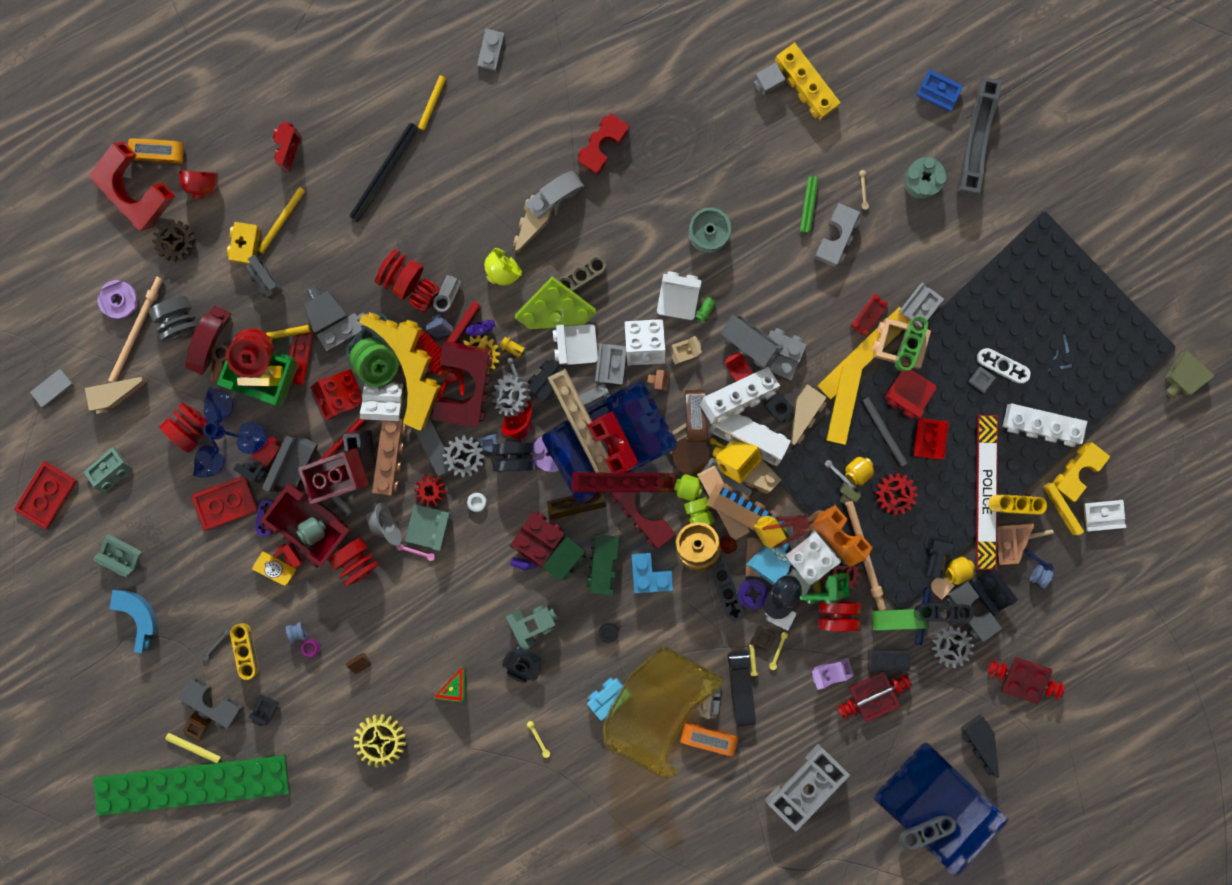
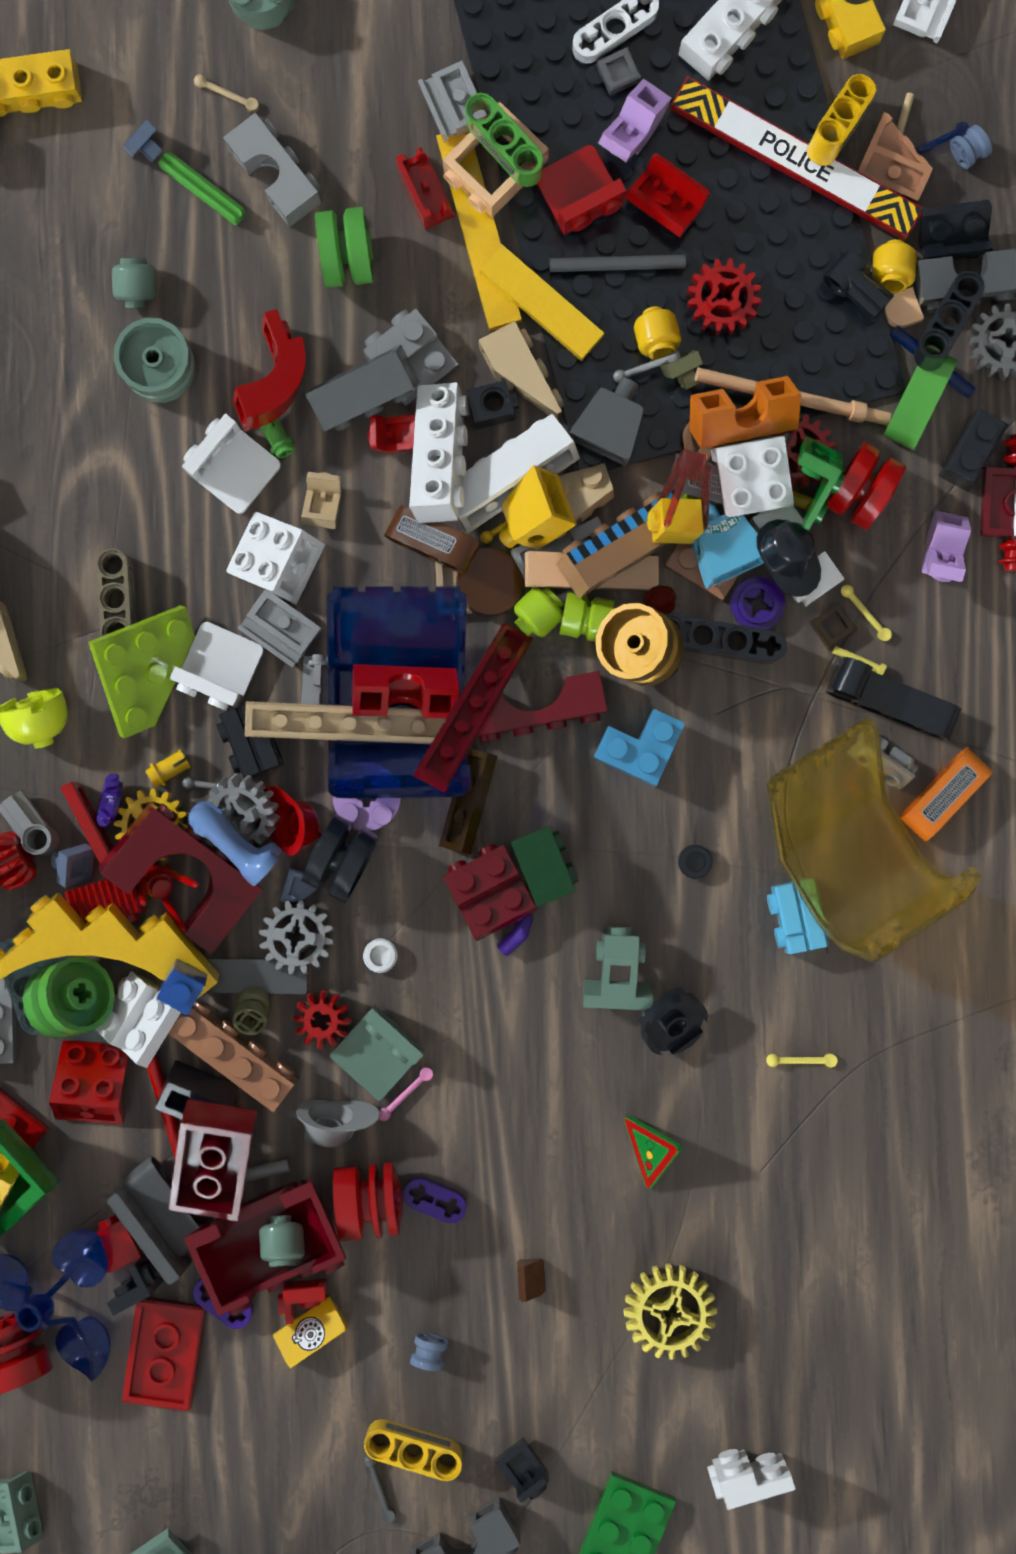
camera: 65 degrees left, 0 degrees up
magenta plate [301,639,320,658] -> none
dark green wedge [587,534,619,596] -> none
nougat tile [647,370,670,391] -> none
yellow tile [1043,483,1084,535] -> none
none -> sand green head [112,258,157,308]
none -> sand blue tile [121,119,162,162]
none -> blue brick [156,959,208,1016]
none -> medium blue piece [188,801,282,887]
none -> red arch [233,309,306,432]
none -> olive wheel [233,987,271,1035]
none -> bright green wheel [315,206,374,289]
none -> dark purple beam [404,1176,467,1223]
none -> dark grey torso [569,377,644,467]
none -> lavender brick [598,79,671,162]
none -> white plate [707,1449,796,1510]

